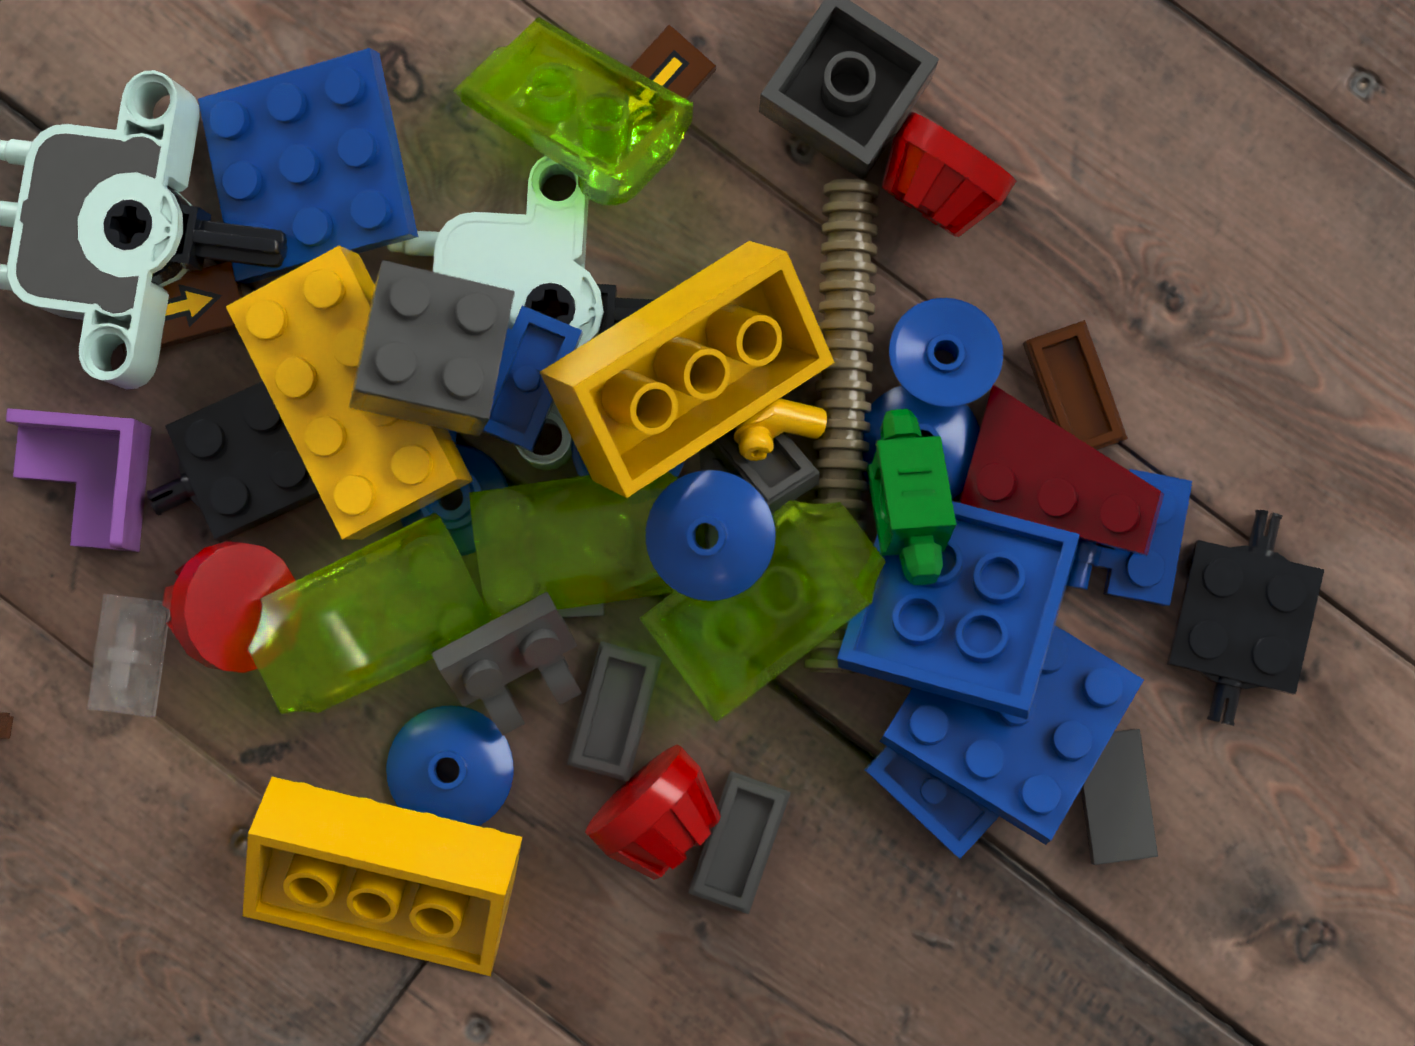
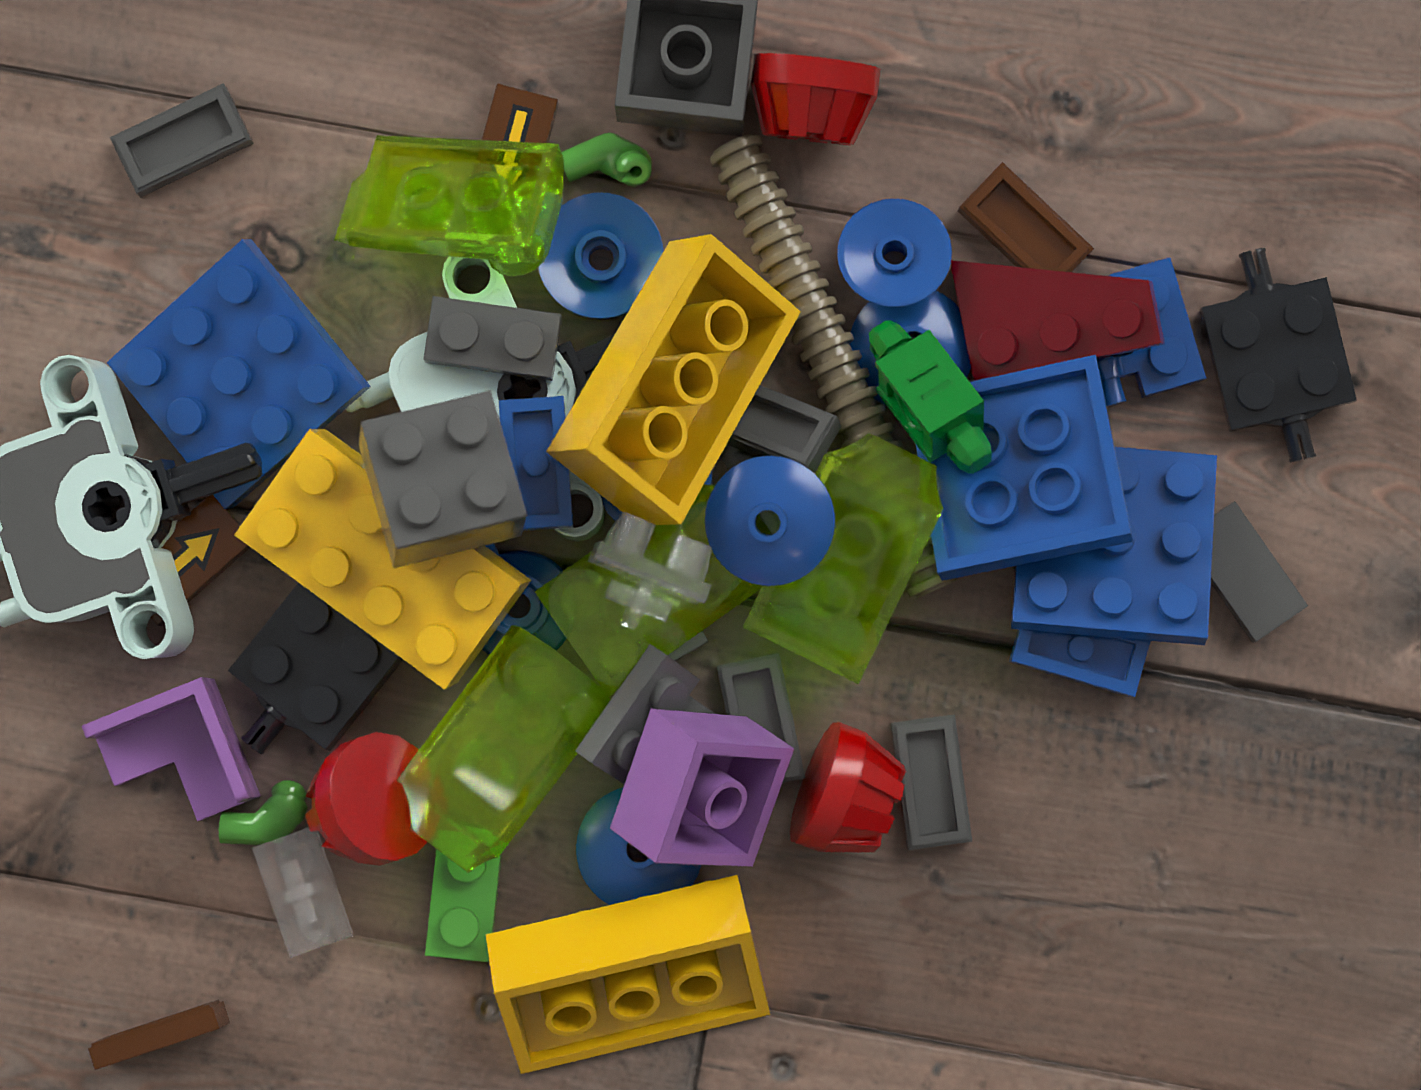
camera: 25 degrees left, 0 degrees up
yellow arm [734,398,827,461] -> none
none -> bright green arm [219,780,307,846]
none -> dark grey plate [423,296,562,381]
none -> bright green plate [425,826,504,962]
none -> blue dish [537,192,664,319]
none -> bright green arm [557,133,652,187]
none -> clear hips [588,512,712,630]
none -> medium lavender brick [610,709,794,866]

